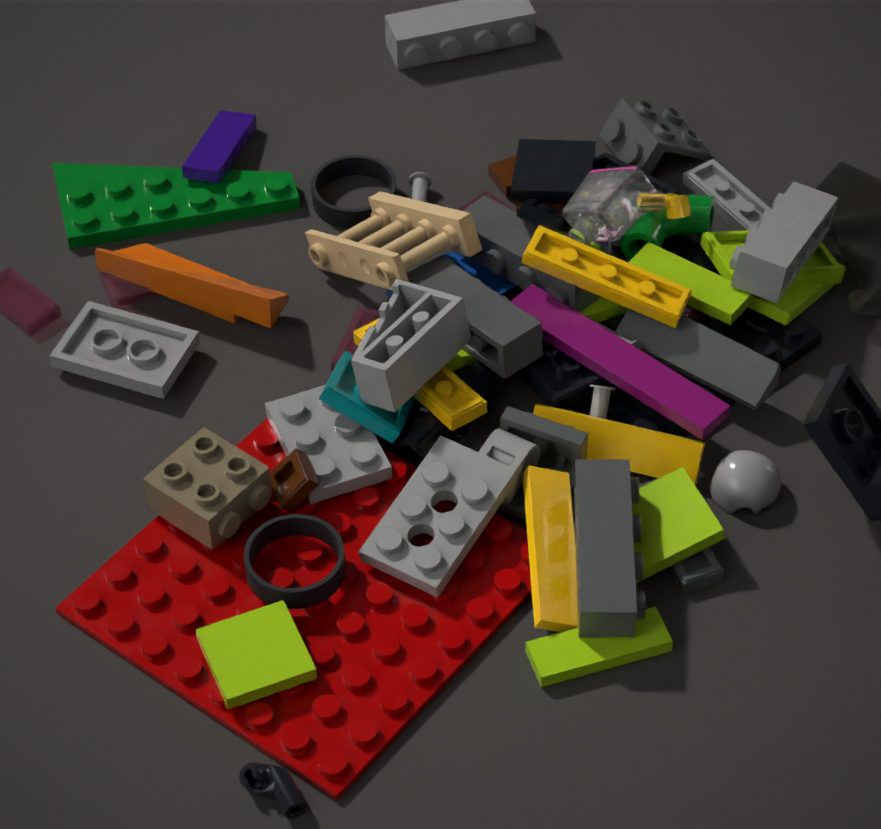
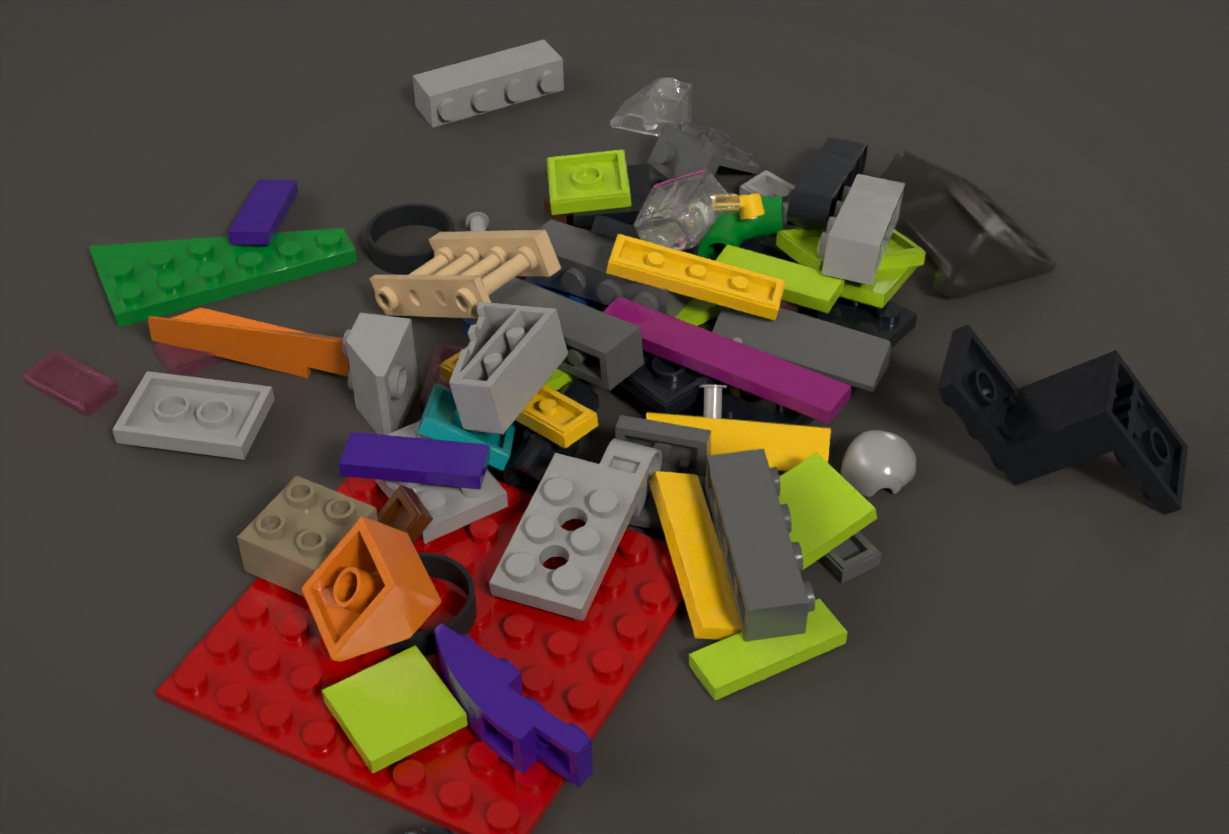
camera: 10 degrees left, 5 degrees down
none -> orange slope [301,516,442,662]
none -> dark purple tile [339,432,490,489]
none -> light grey slope [342,313,419,435]
none -> dark purple slope [434,623,593,787]
none -> lime tile [547,150,632,215]
none -> clear slope [610,77,693,137]
none -> black beam [787,137,868,232]

